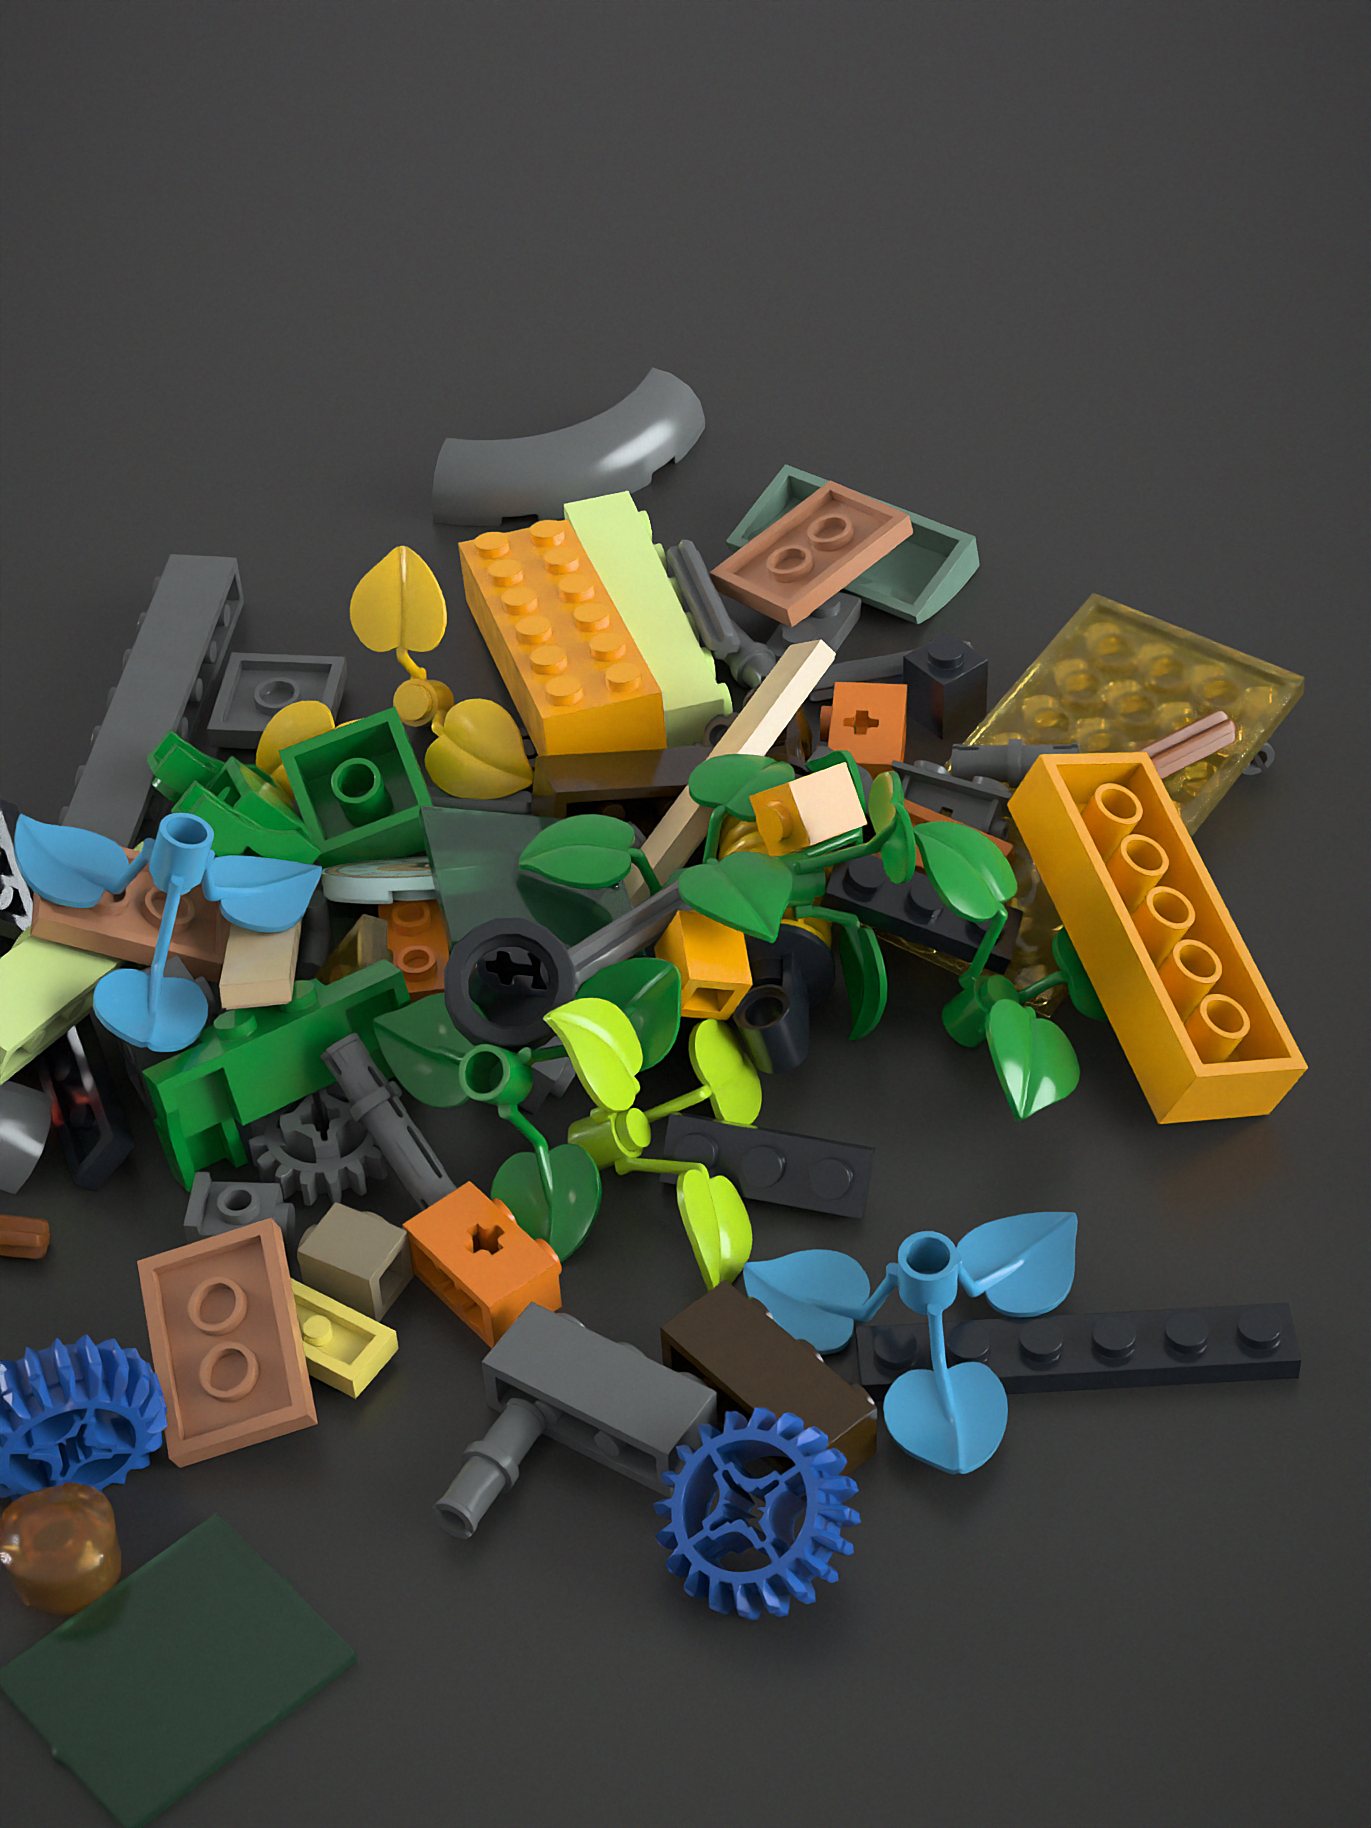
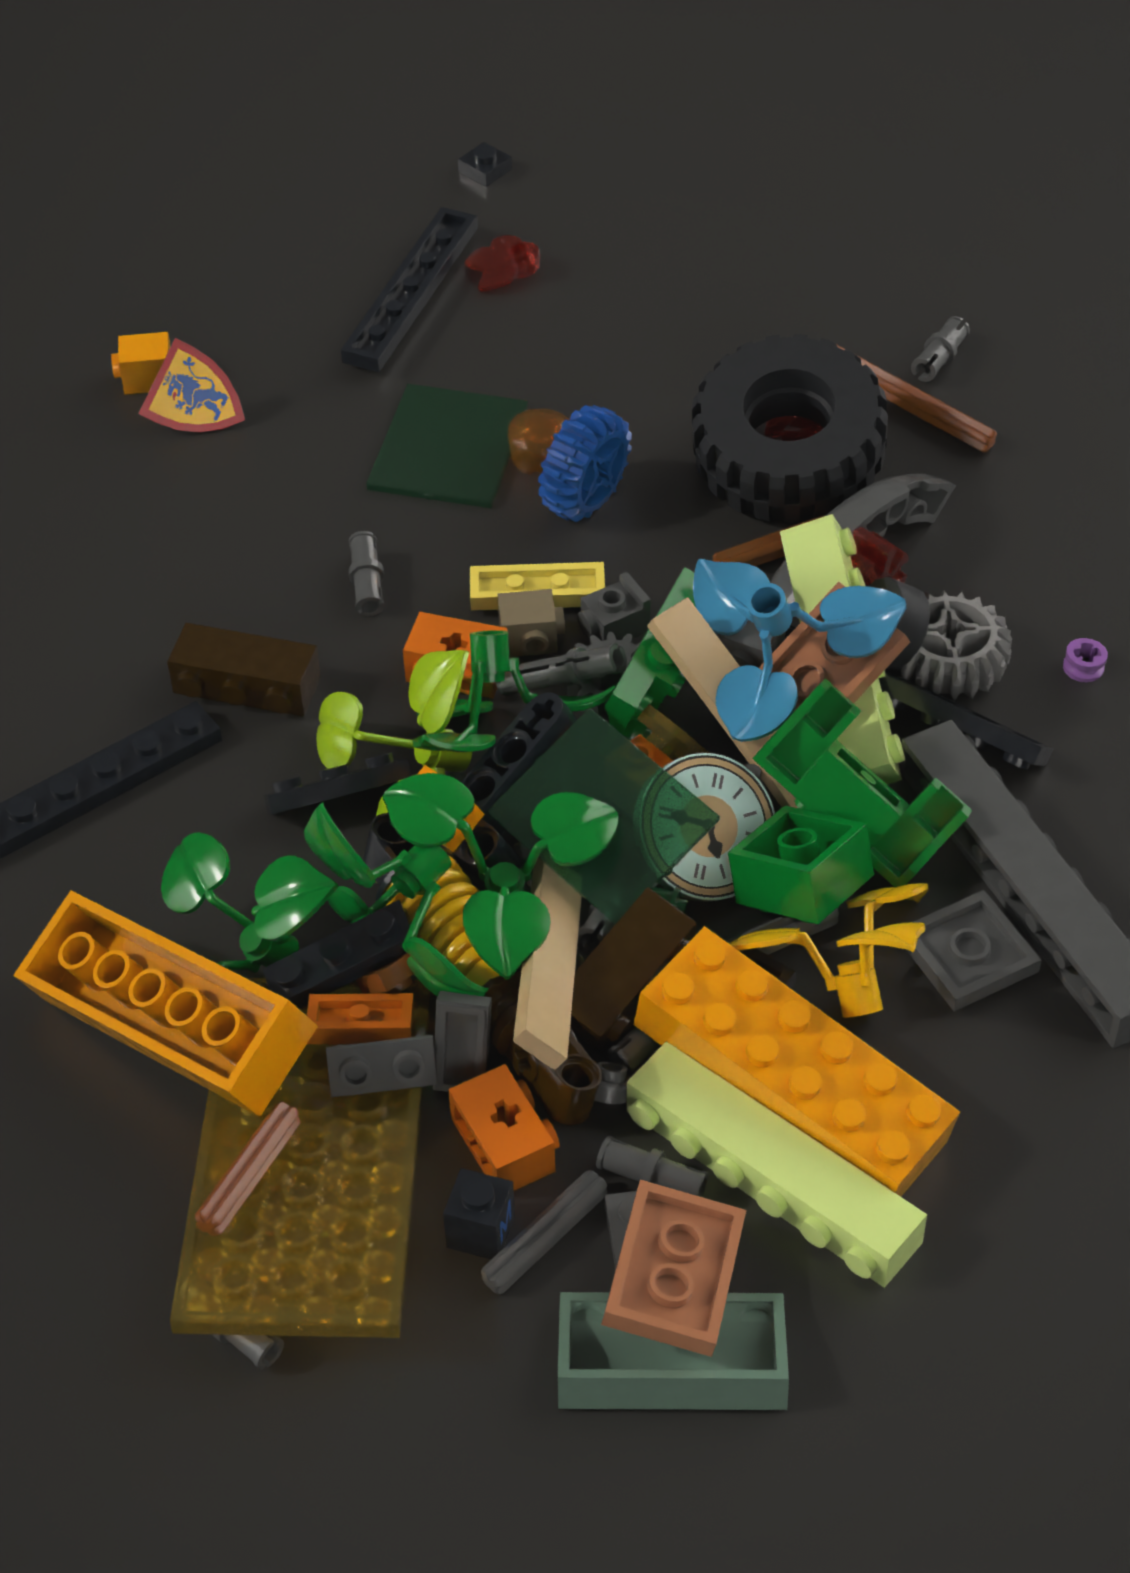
camera: 145 degrees right, 5 degrees up
nougat plate [137,1218,318,1468] -> none
dark grey brick [432,367,705,527] -> none
black tyre [444,918,576,1053] -> none
dark grey brick [481,1301,718,1498] -> none
dark grey axle [567,879,694,992] -> none
blue gear [653,1407,861,1620] -> none
dark grey axle [666,540,740,660] -> none
dark azure plant [743,1212,1078,1474] -> none
brick [749,762,867,857] -> none
dark grey pin [951,739,1080,788] -> none

